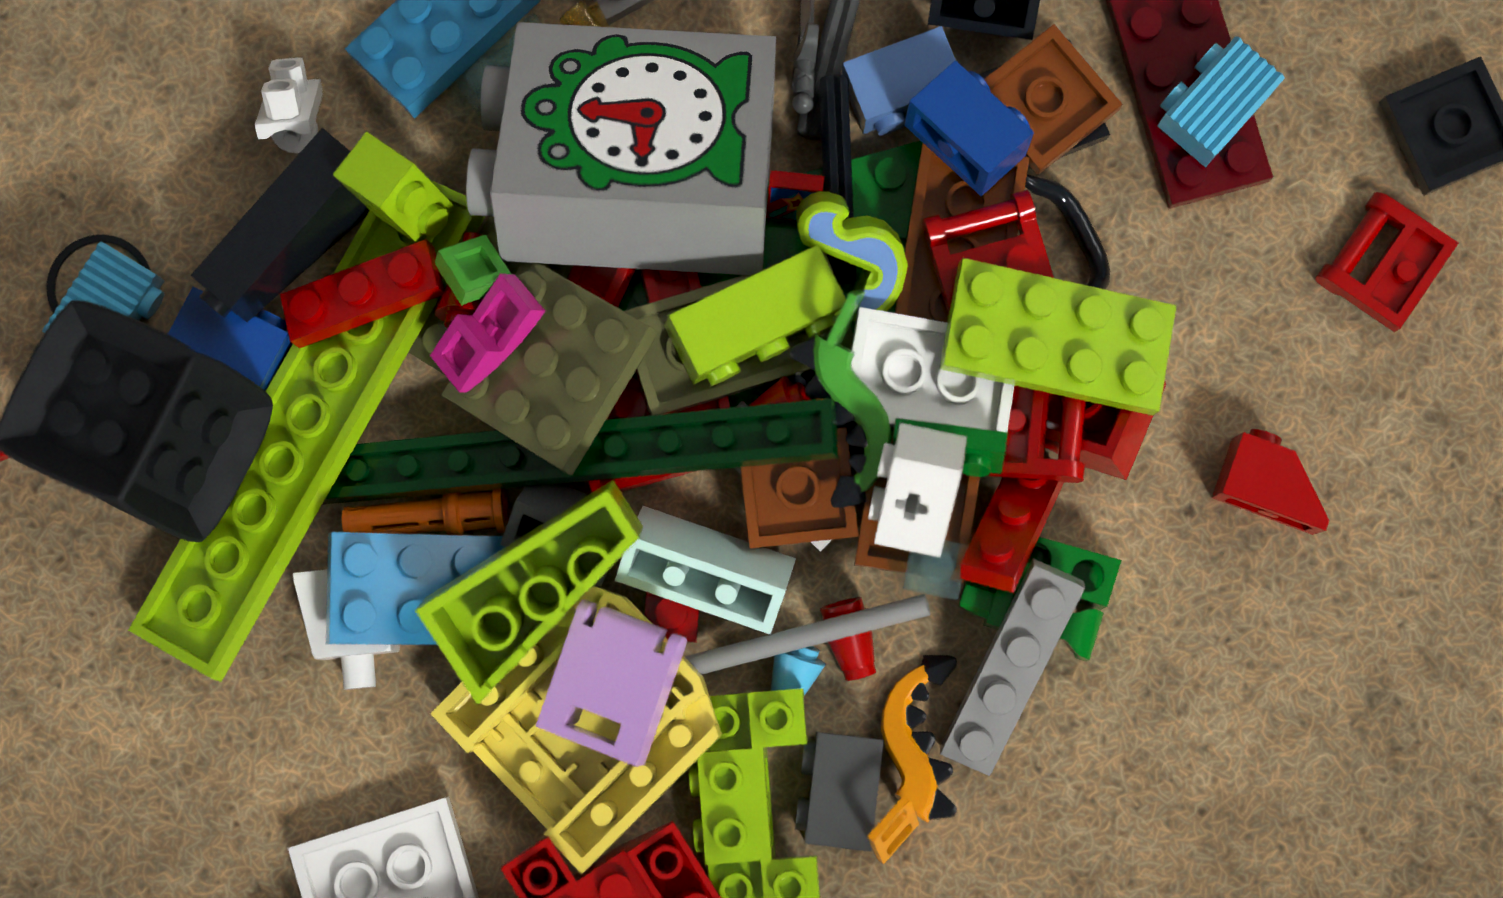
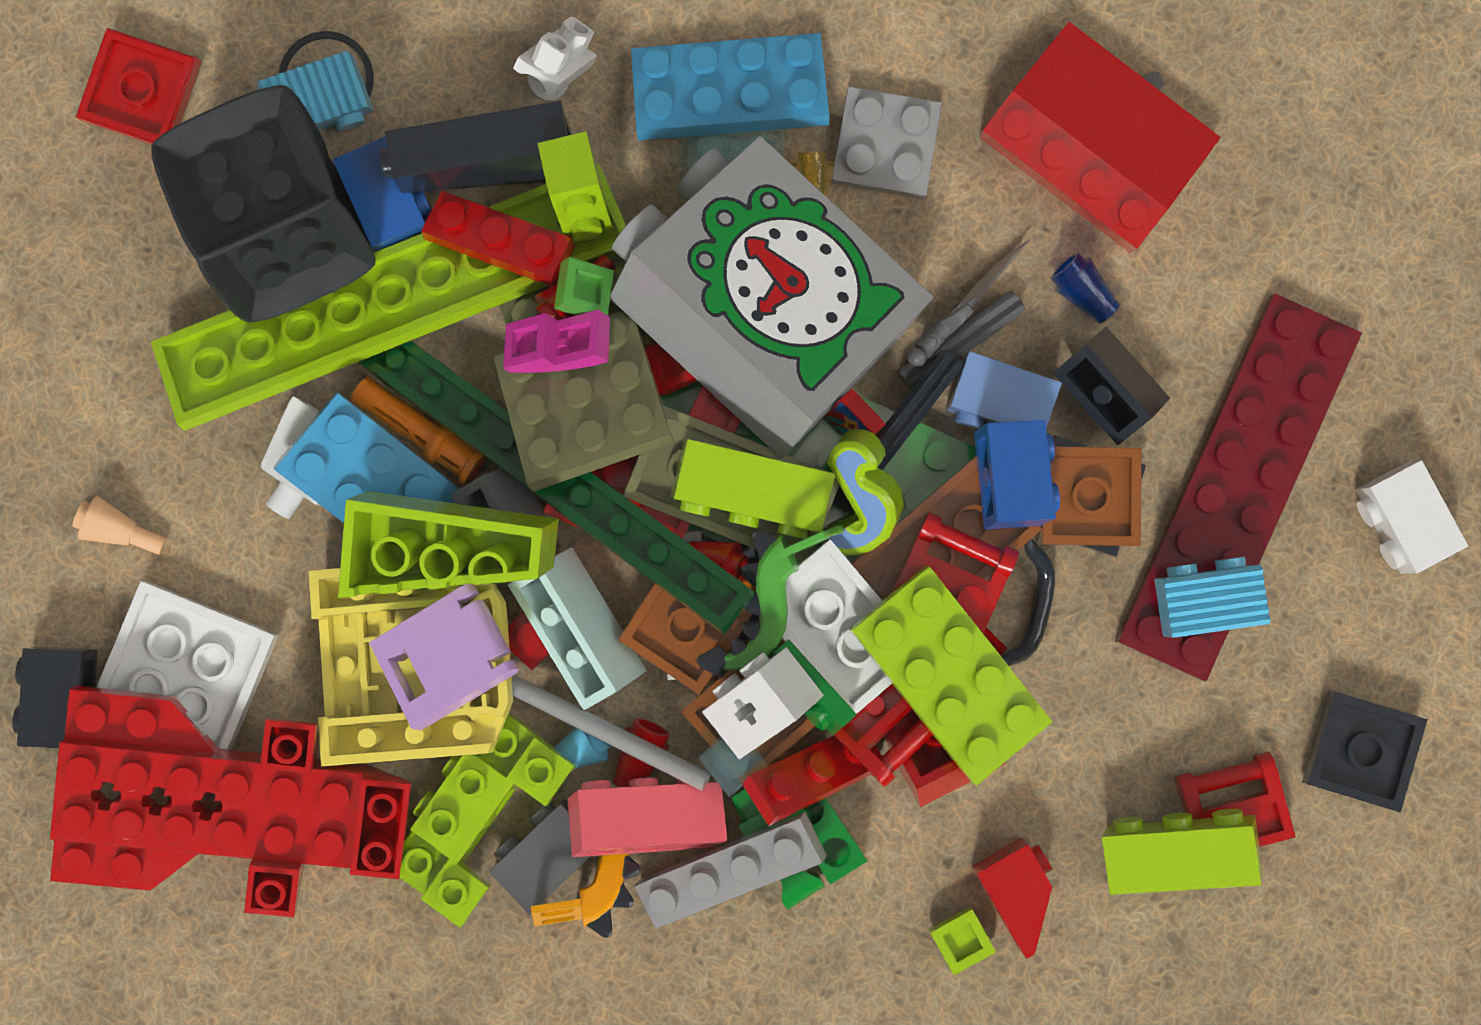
camera: 40 degrees right, 5 degrees up
none -> light nougat cone [72,495,167,555]
none -> coral brick [568,778,727,857]
none -> lime plate [928,906,996,975]
none -> lime brick [1102,809,1263,895]

